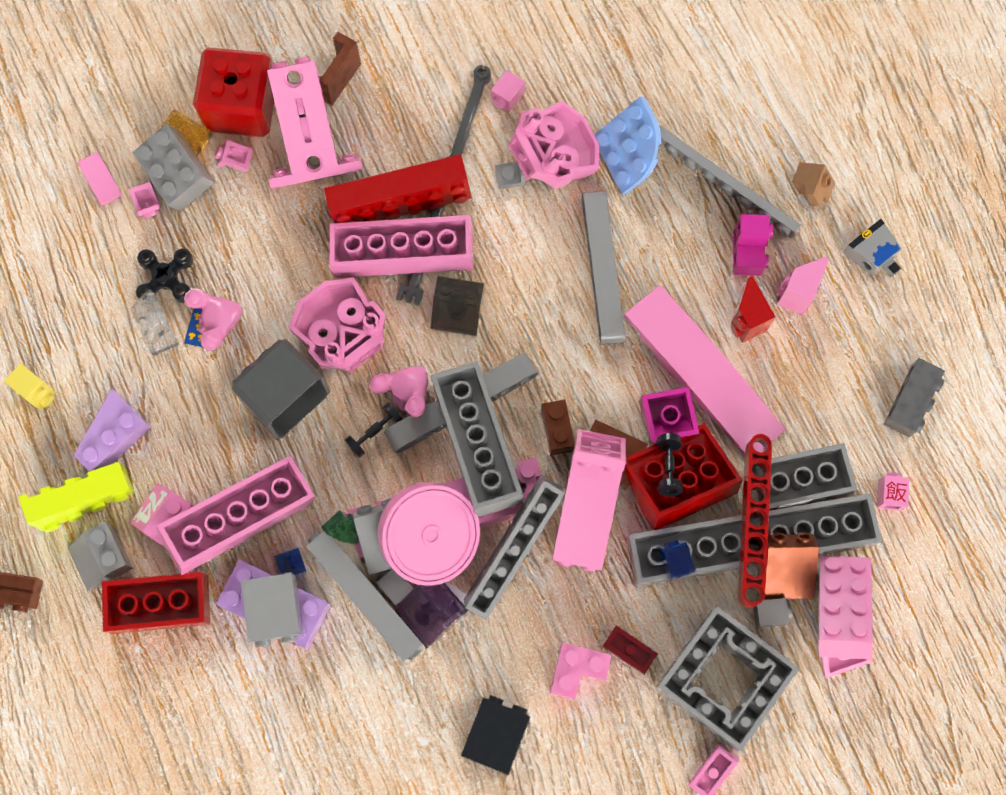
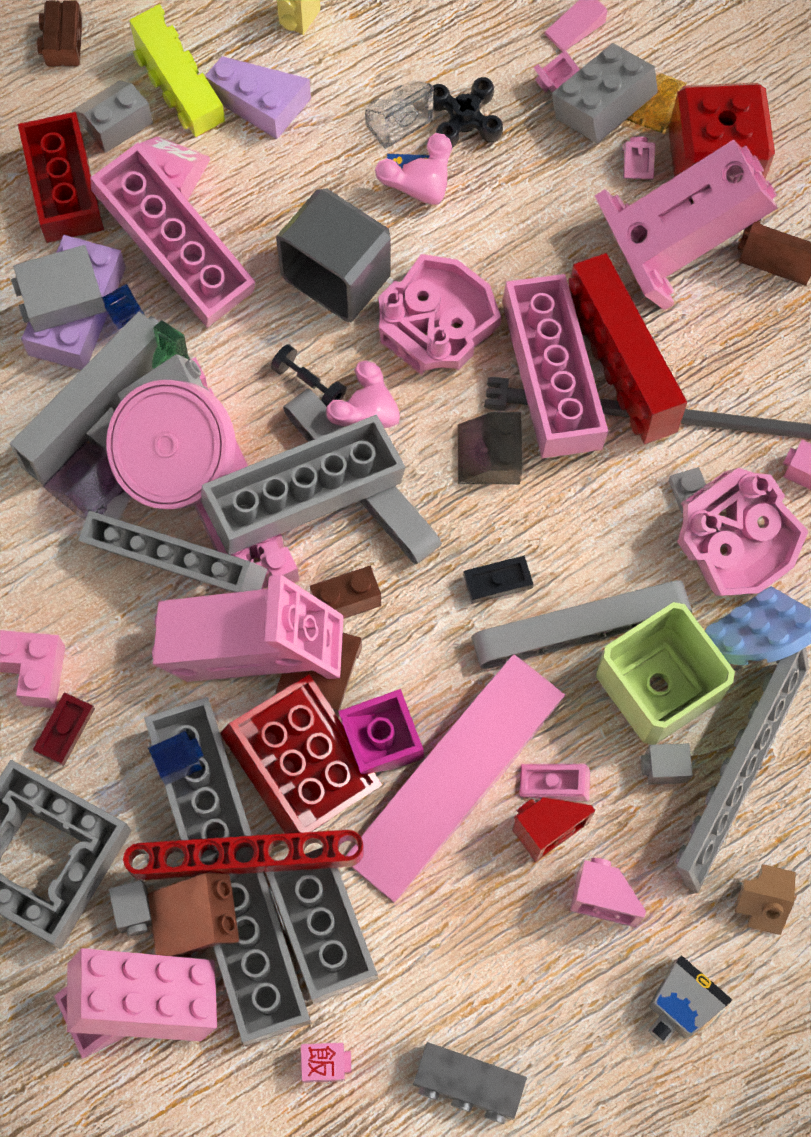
camera: 80 degrees right, 5 degrees down
black wheel [657,433,683,497] -> none
dark pink brick [733,214,773,276] -> none
none -> black plate [463,555,534,604]
none -> bright pink slope [519,764,590,801]
none -> yellowish green plate [596,602,735,745]
none -> light grey brick [641,743,693,785]

